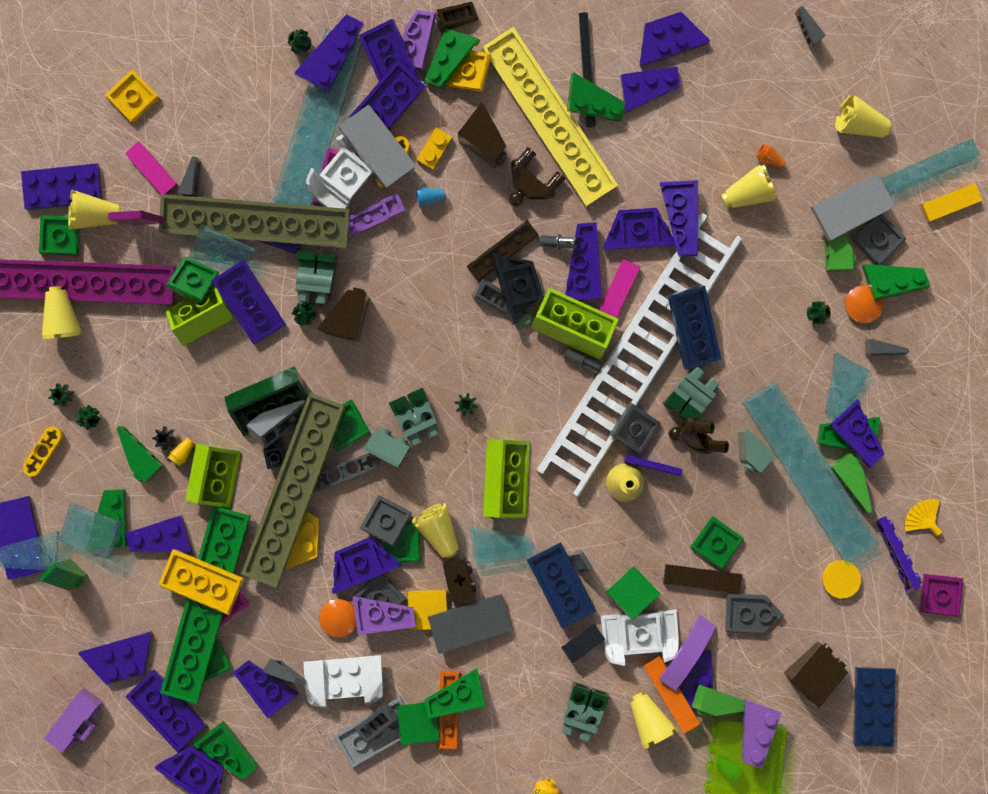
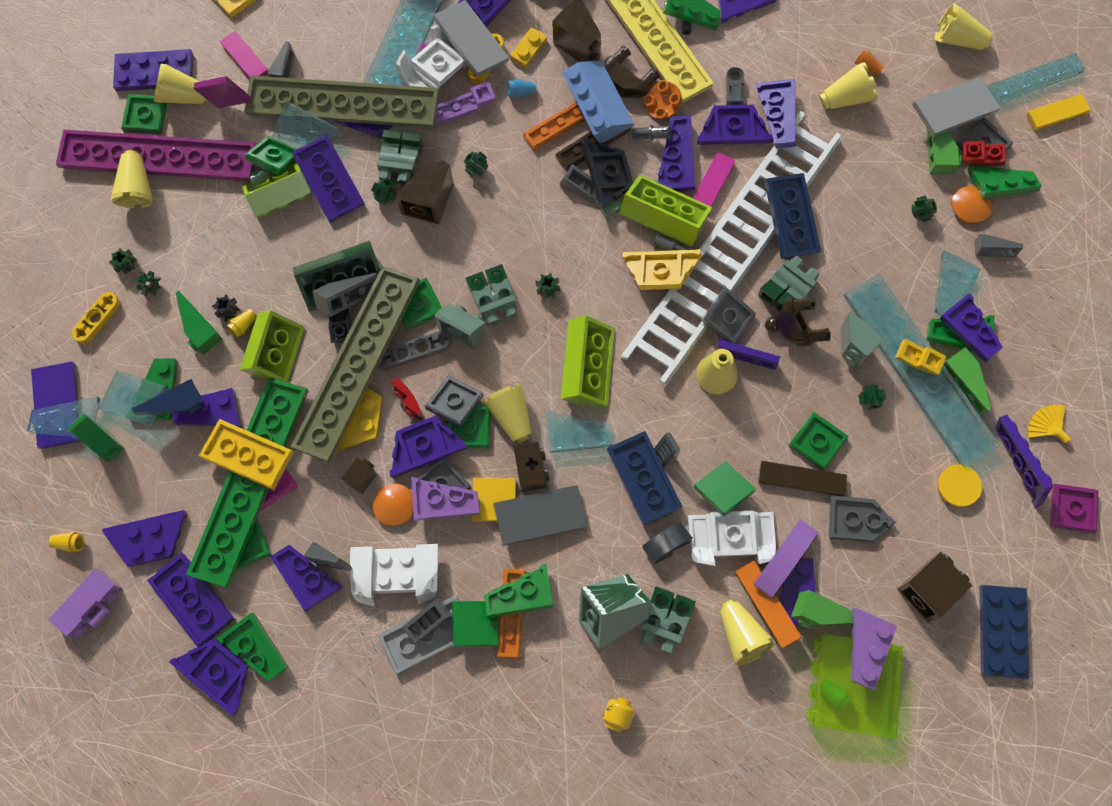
camera: 10 degrees right, 15 degrees down
none -> yellow cone [48,532,85,553]
none -> dark blue slope [131,379,204,415]
none -> sand green tile [250,170,270,186]
none -> dark brown brick [341,458,377,494]
none -> red slope [391,377,423,420]
none -> dark green gear [464,151,488,176]
none -> orange tile [523,102,586,151]
none -> medium blue slope [562,61,635,144]
none -> sand green slope [579,574,651,650]
none -> yellow wing [622,250,702,290]
none -> orange dish [643,80,682,120]
none -> dark grey piece [725,67,744,105]
none -> dark green gear [858,384,887,410]
none -> yellow slope [895,339,946,375]
none -> red slope [963,141,1005,166]

